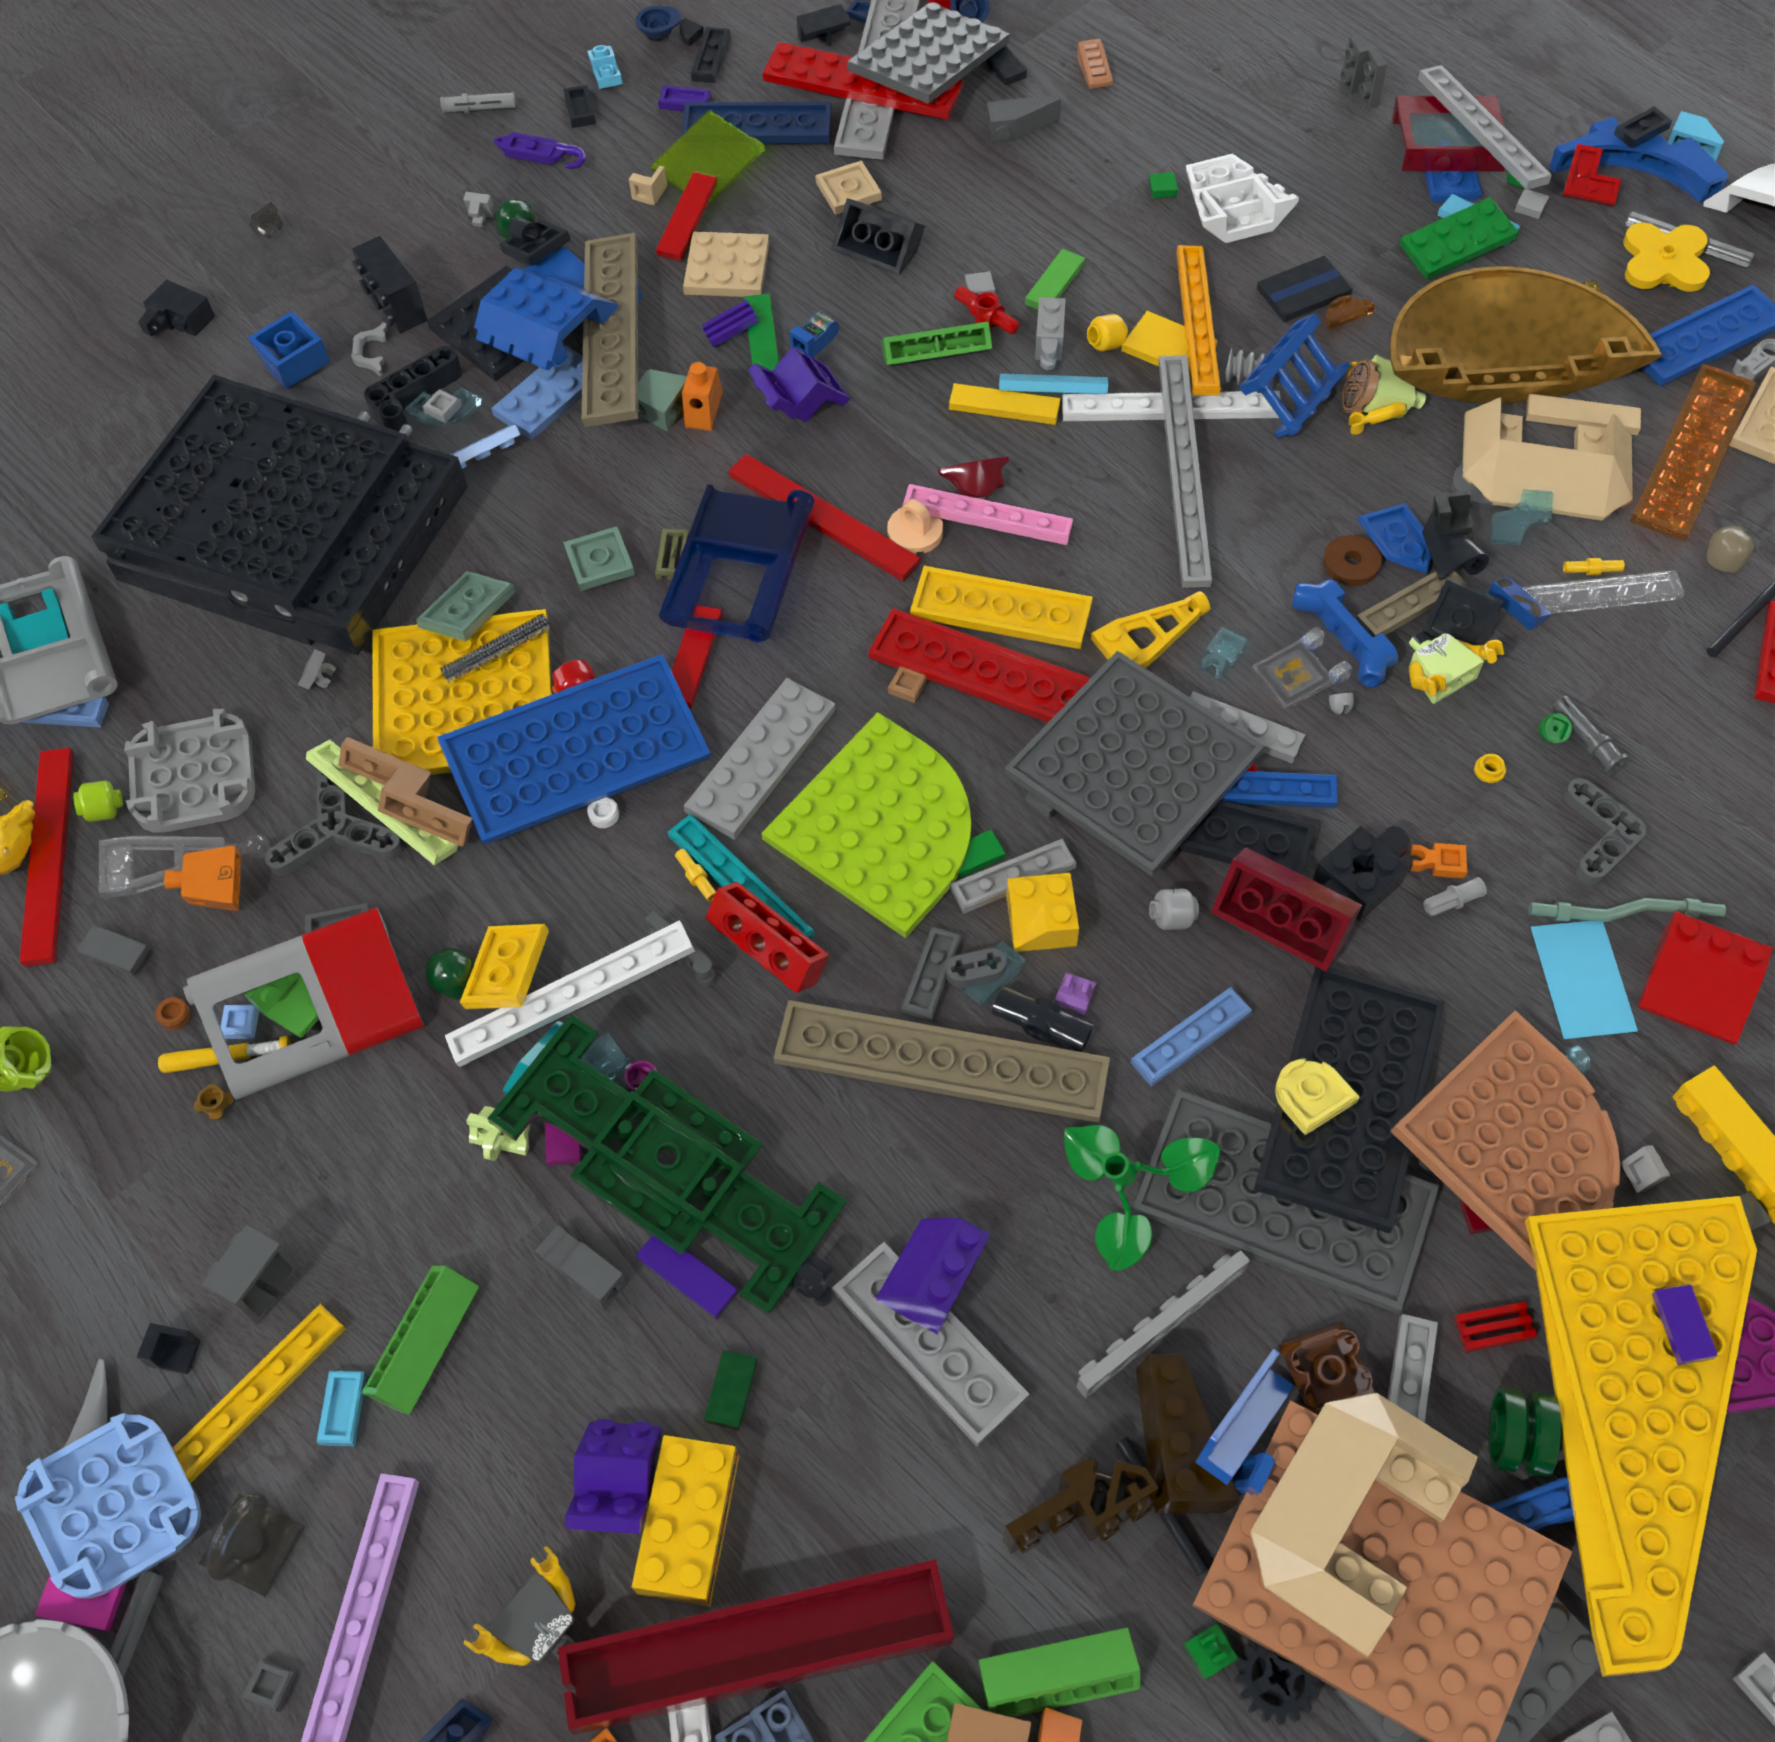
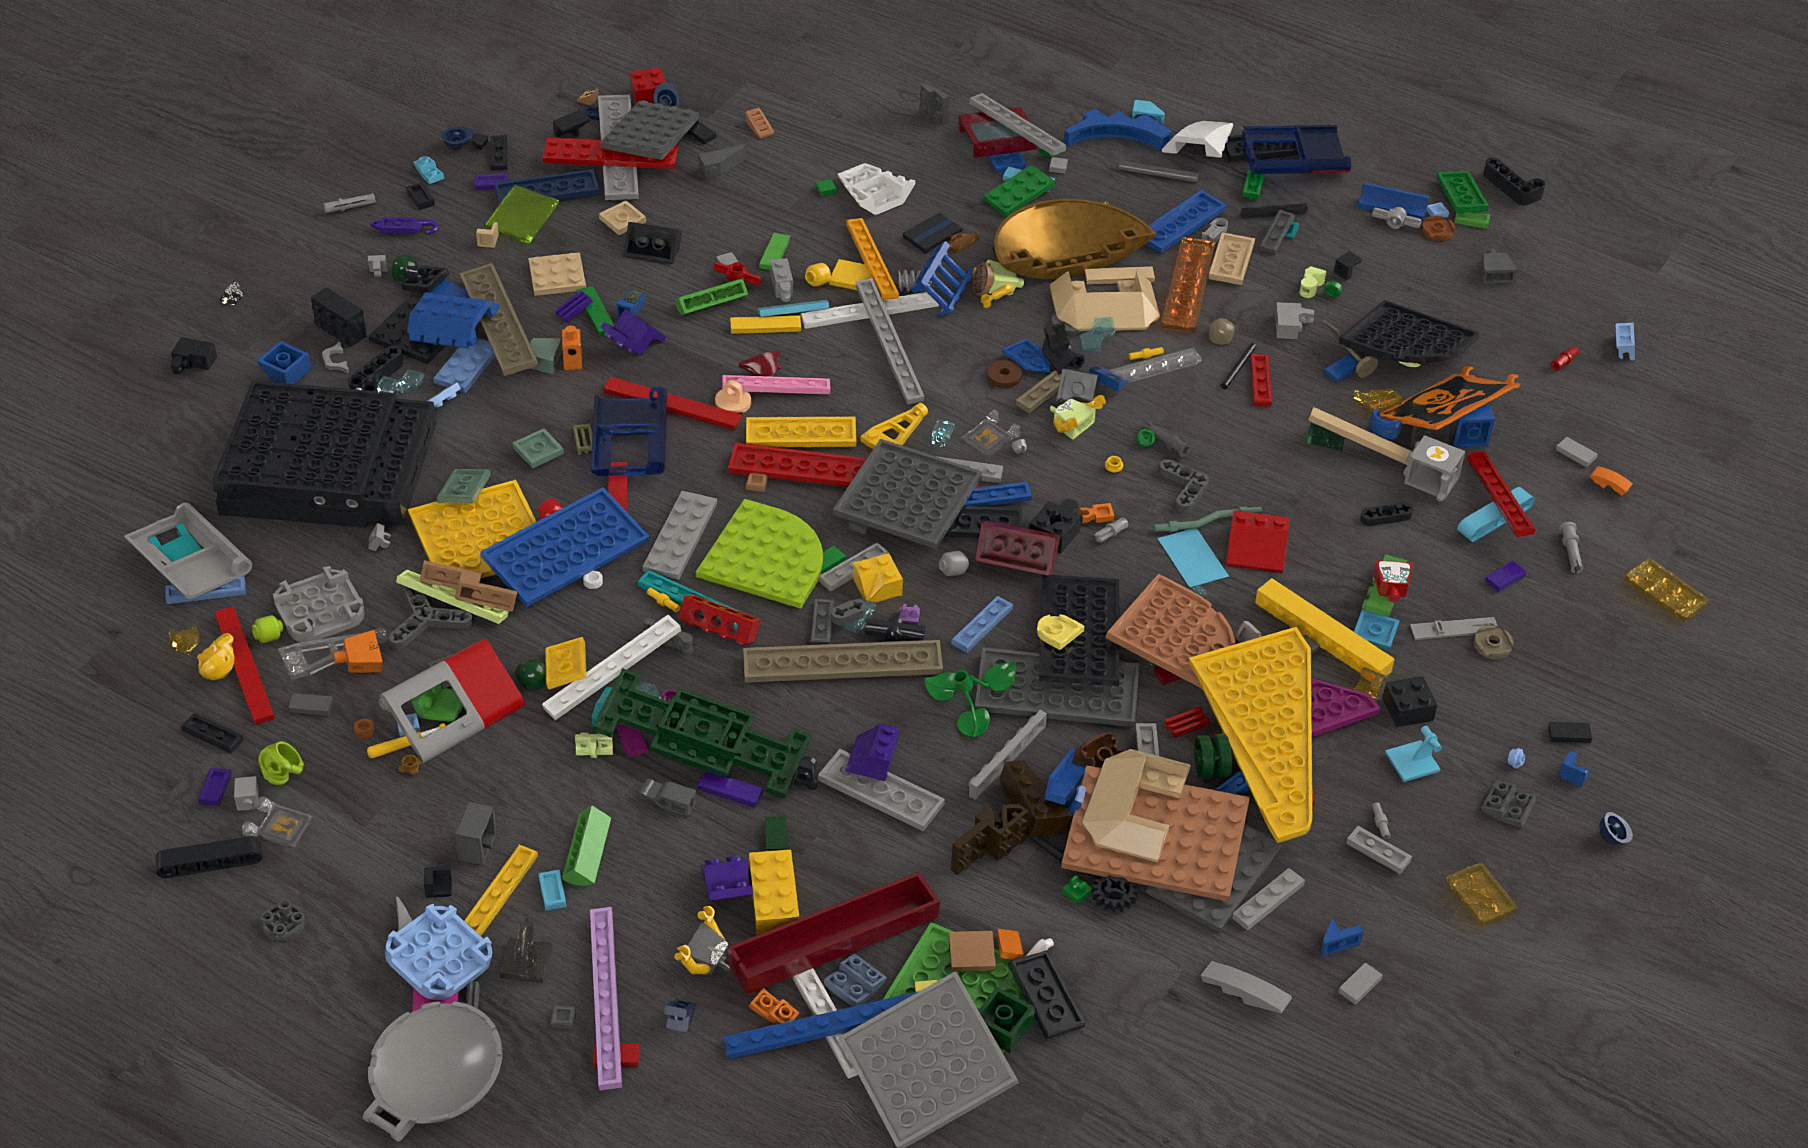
camera: 20 degrees left, 15 degrees down
light grey tile [423,389,462,423] -> none
black axle [440,614,550,683] -> none
red tile [656,172,718,261] -> none
bright green brick [979,1627,1141,1717] -> none
blue plate [1292,579,1398,687] -> none
red tile [1562,144,1622,207] -> none
black plate [1614,106,1672,149] -> none
yellow plant [1623,223,1710,292] -> none
dark purple tile [1652,1284,1718,1365] -> none

